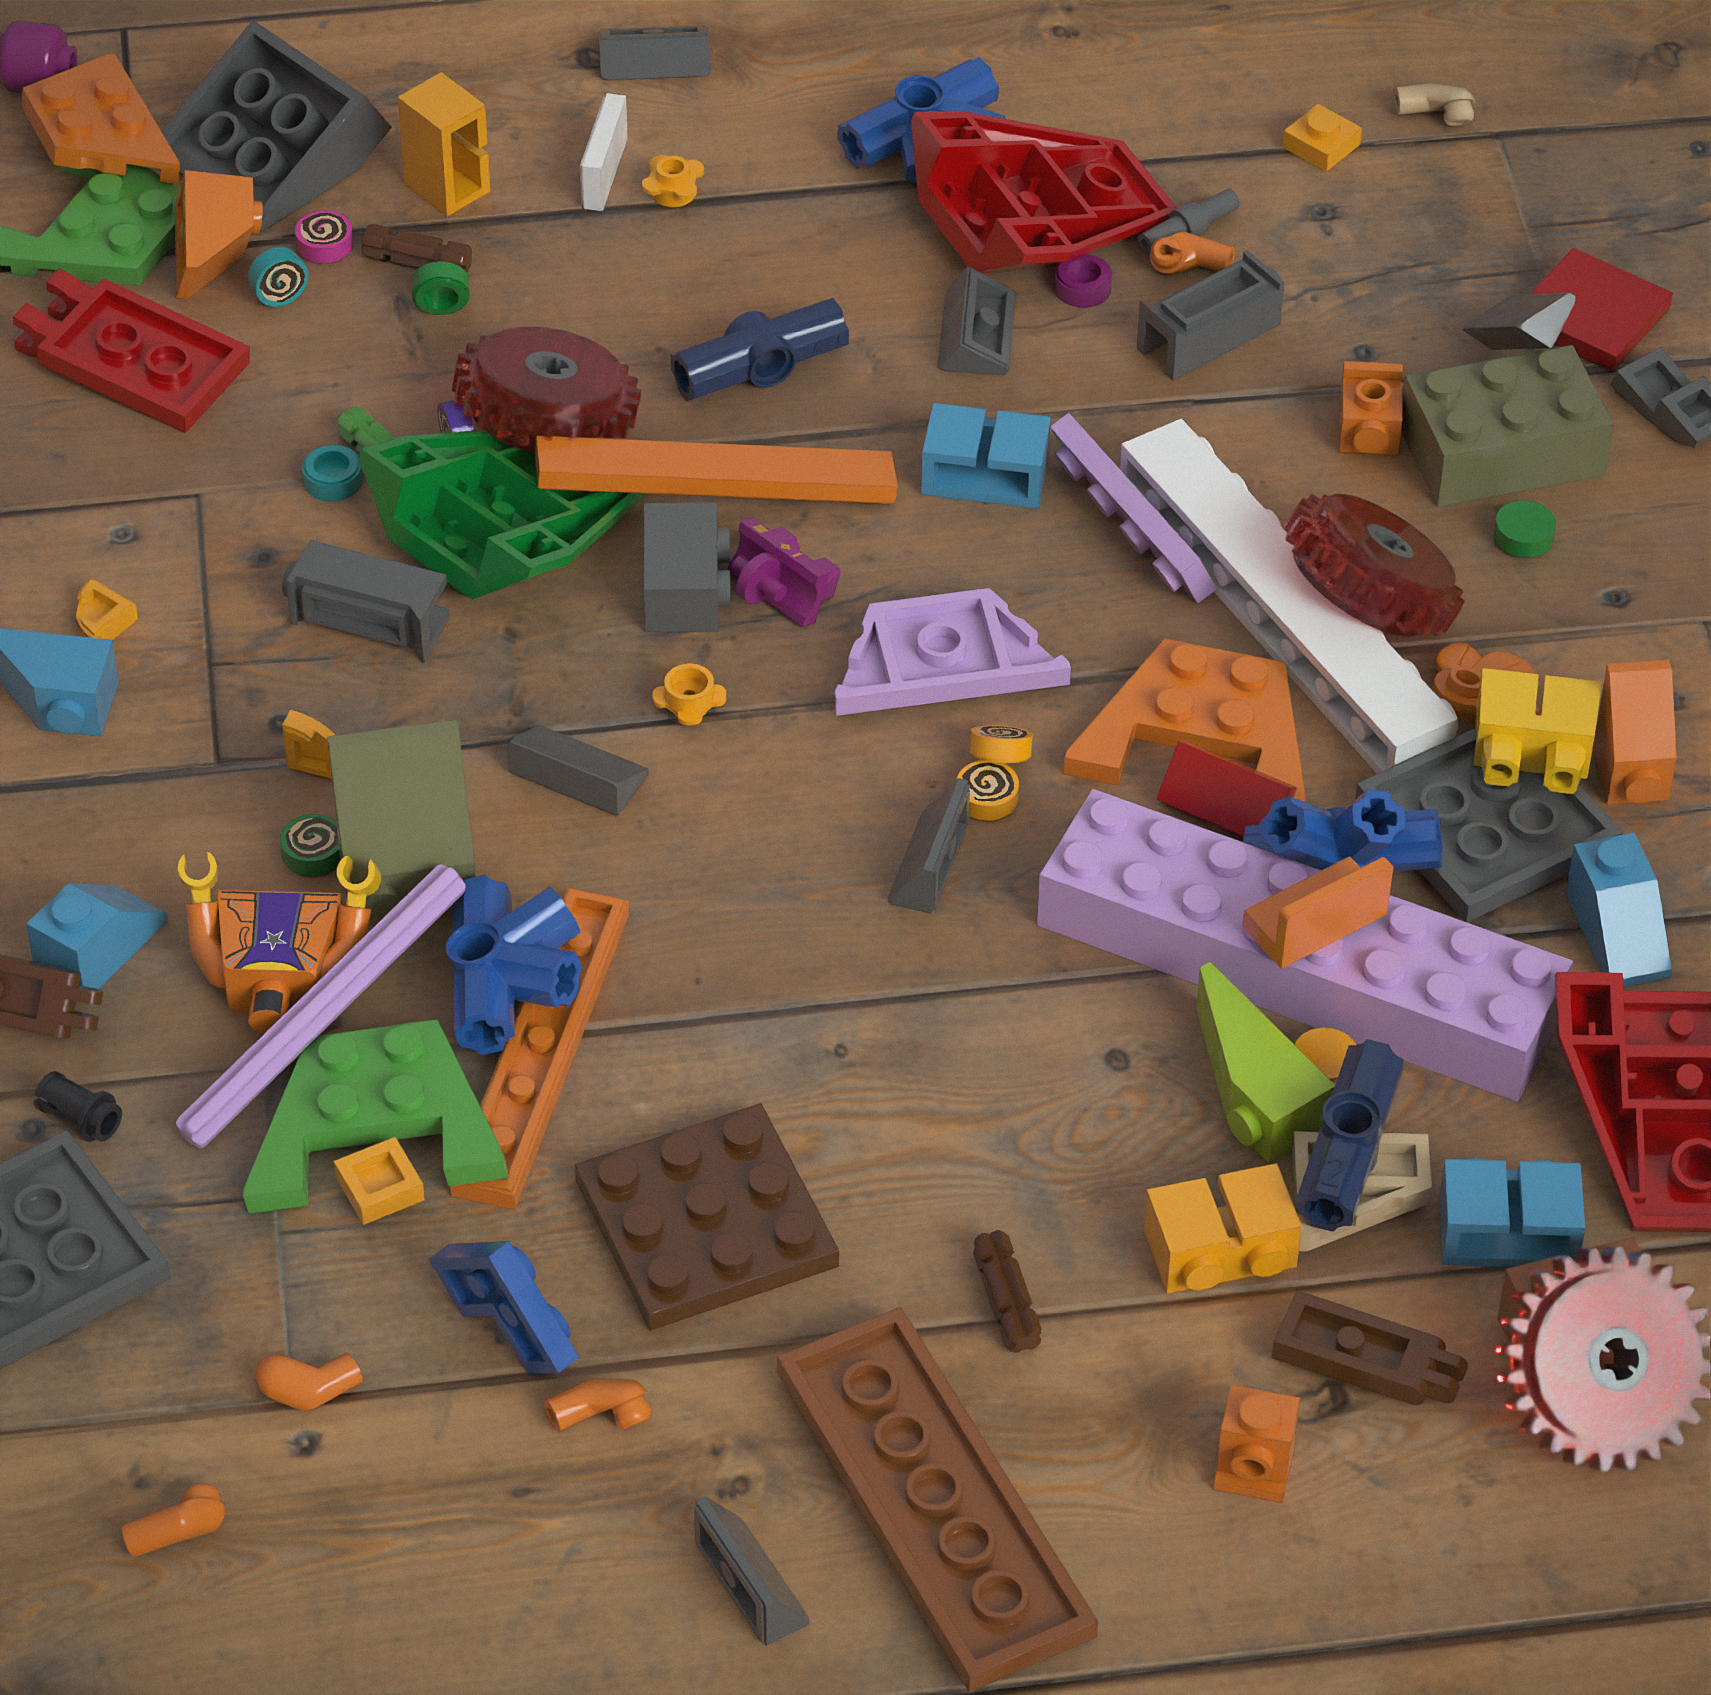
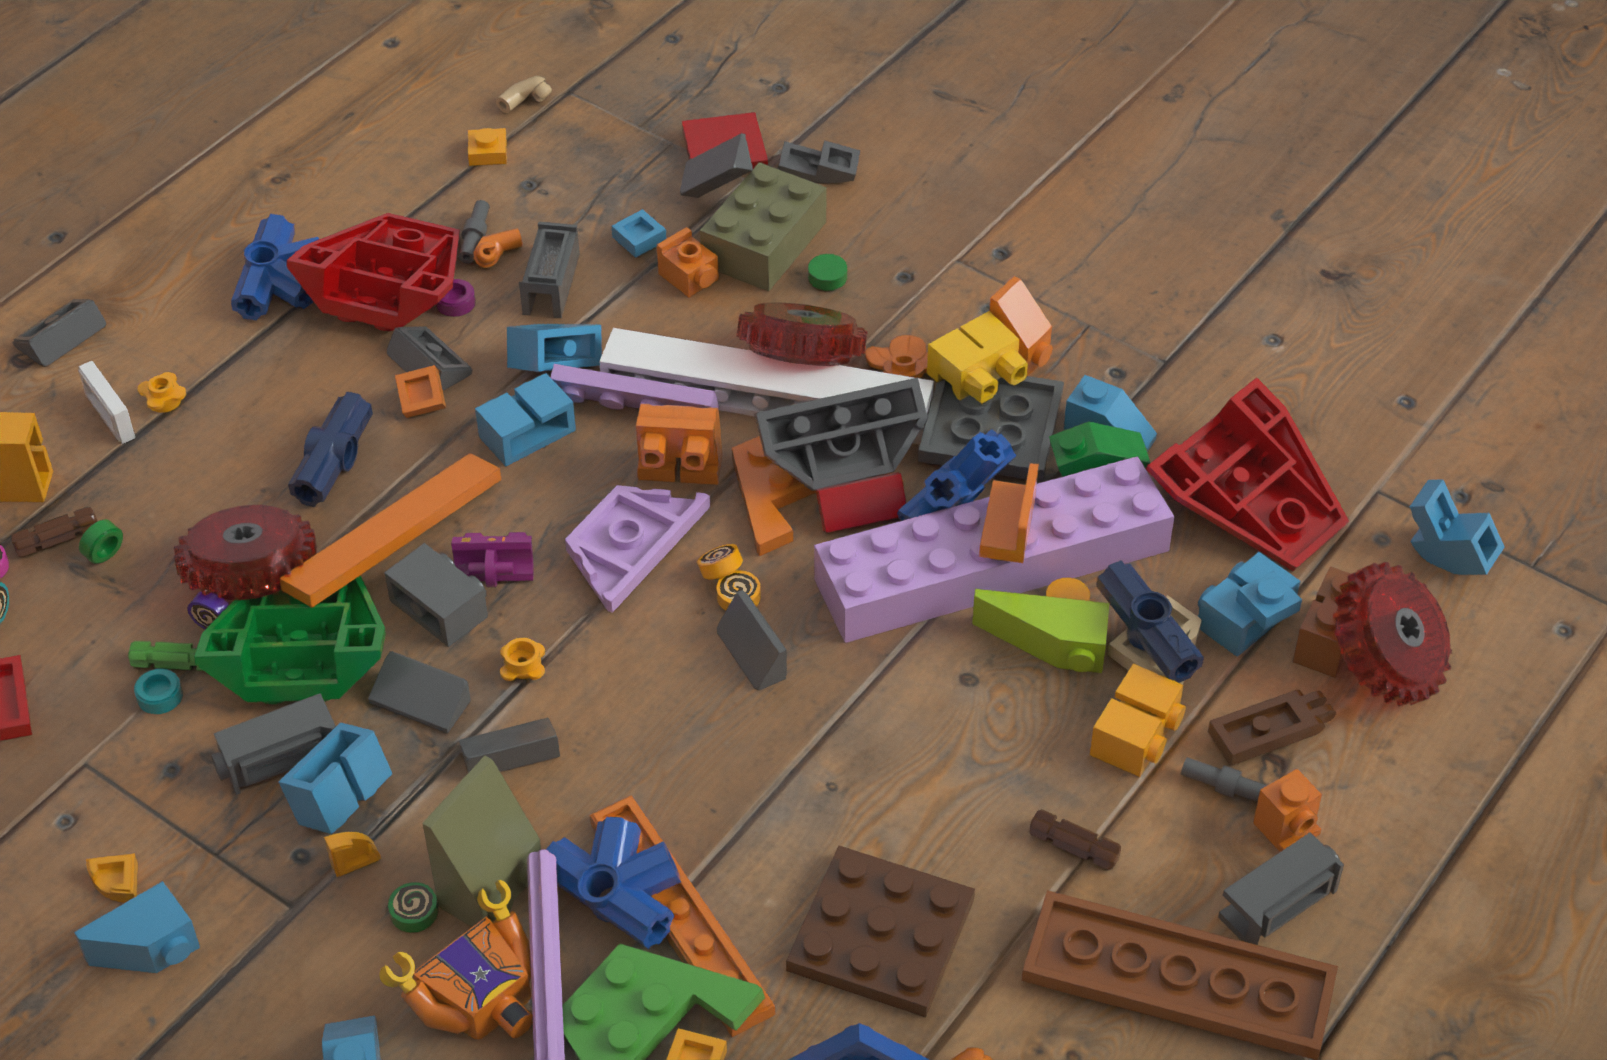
camera: 45 degrees left, 0 degrees up
none -> dark azure piece [279,722,393,834]
none -> dark grey slope [368,651,471,733]
none -> orange plate [395,365,446,418]
none -> dark azure slope [507,324,602,372]
none -> dark azure plate [611,209,667,258]
none -> orange hips [636,403,723,485]
none -> dark grey wedge [754,377,928,491]
none -> green slope [1049,421,1151,477]
none -> dark grey bar [1181,757,1267,802]
none -> dark grey window [1218,832,1344,945]
none -> dark azure plate [1236,570,1302,630]

